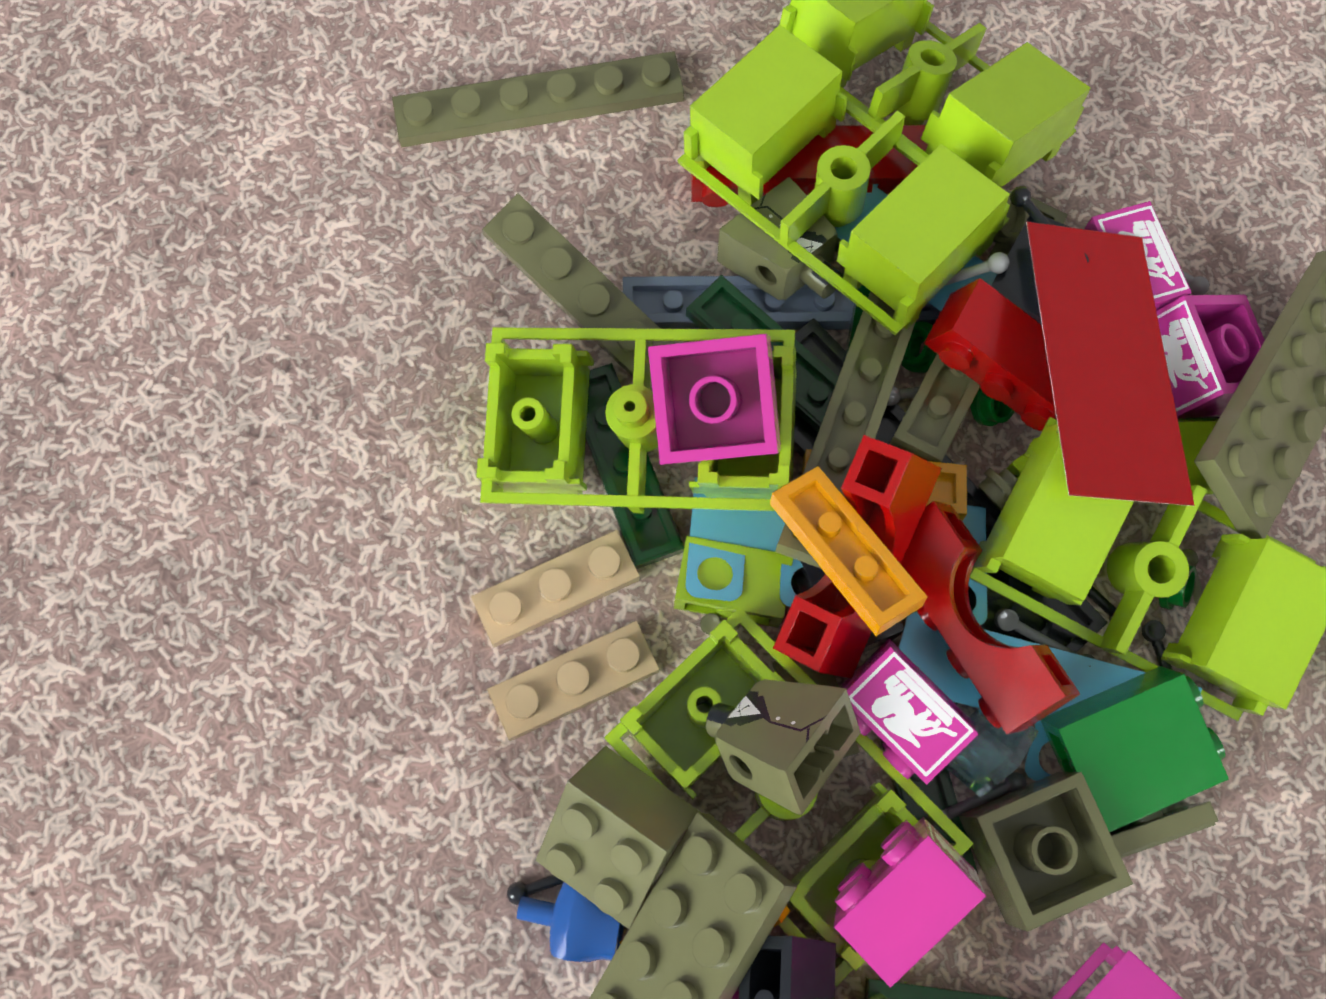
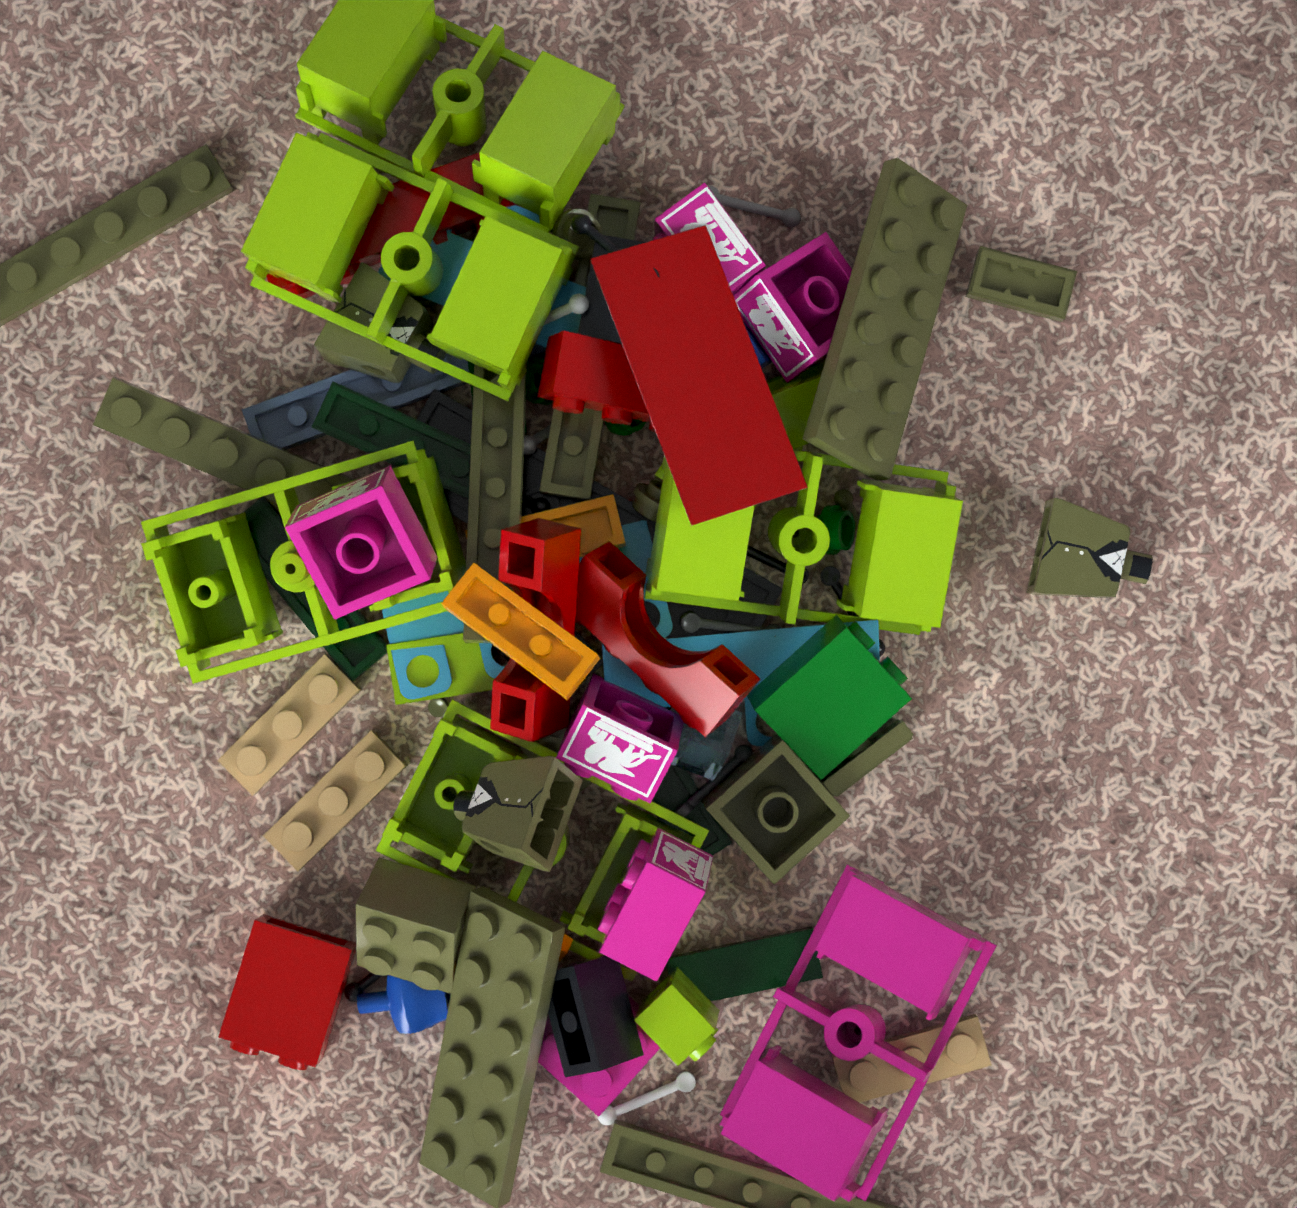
camera: 15 degrees left, 15 degrees up
none -> red brick [218,914,356,1070]

